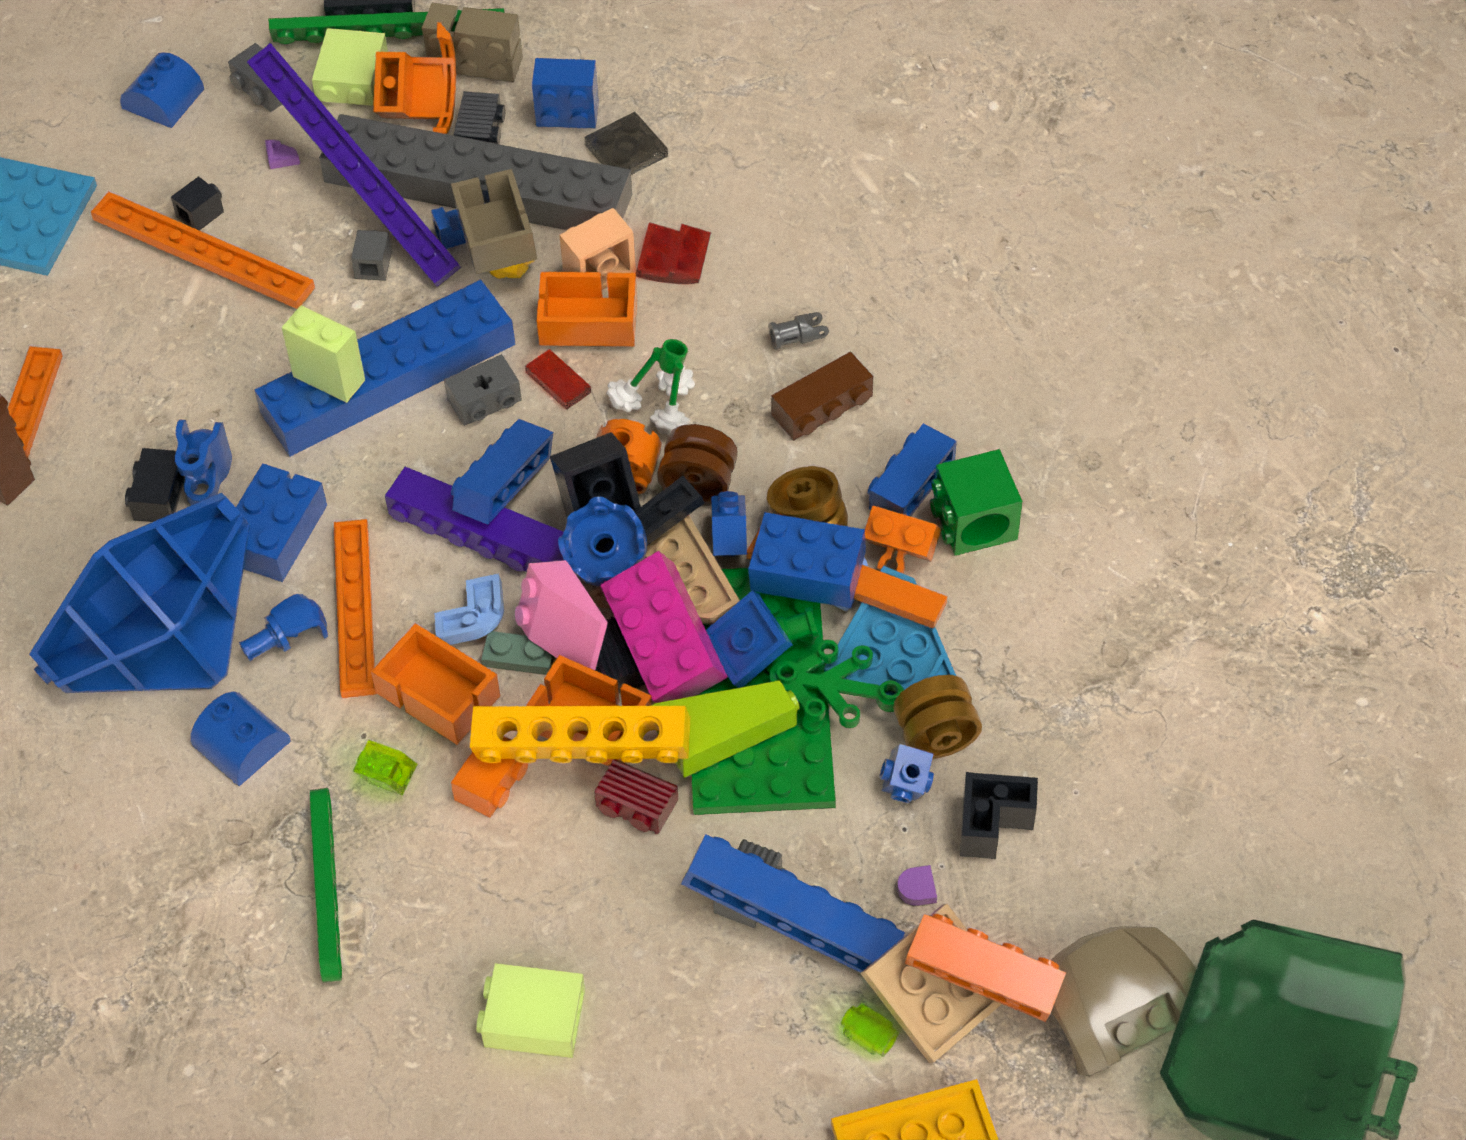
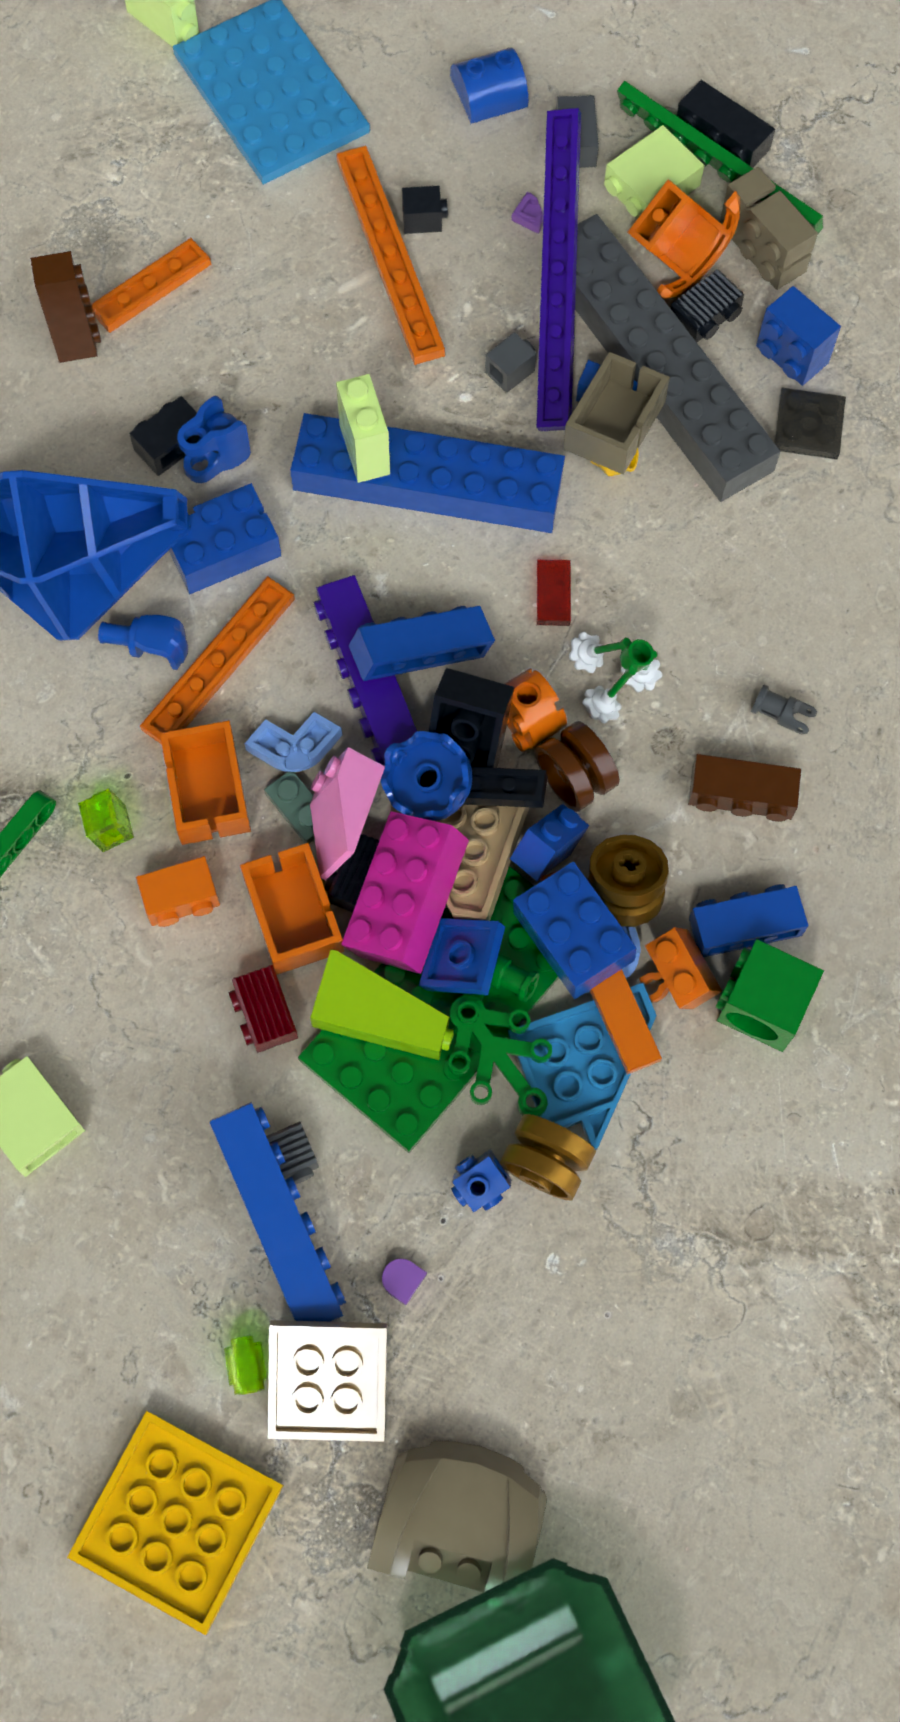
camera: 40 degrees right, 15 degrees up
blue brick [190,691,291,786] -> none
dark grey brick [444,354,522,426] -> none
yellow brick [470,706,691,763] -> none
orange piece [536,272,638,347] -> none
light nougat brick [559,208,636,290] -> none
clear red slope [635,222,711,284] -> none
brick [905,914,1066,1022] -> none
black brick [960,772,1038,859] -> none

